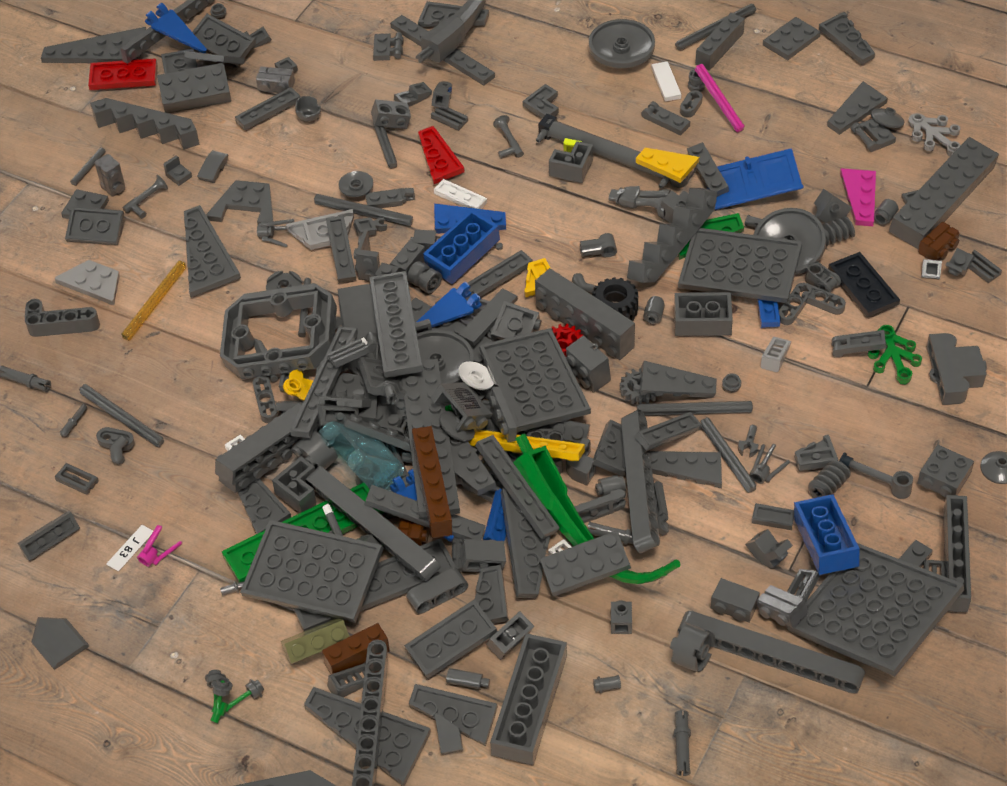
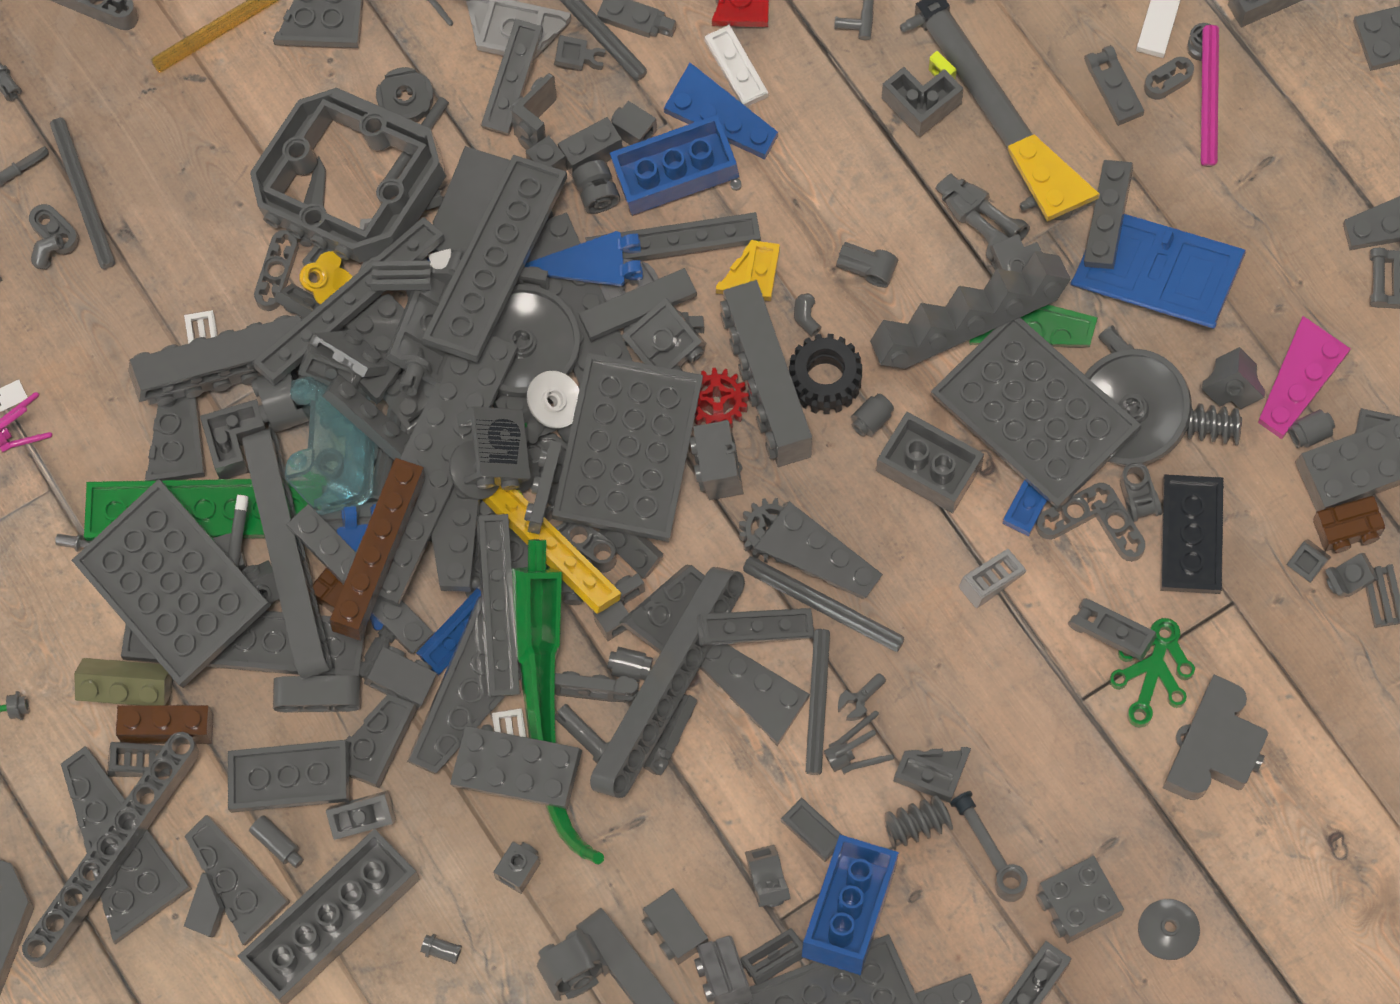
camera: 30 degrees right, 20 degrees up
dark grey plate [722,373,742,392] -> none

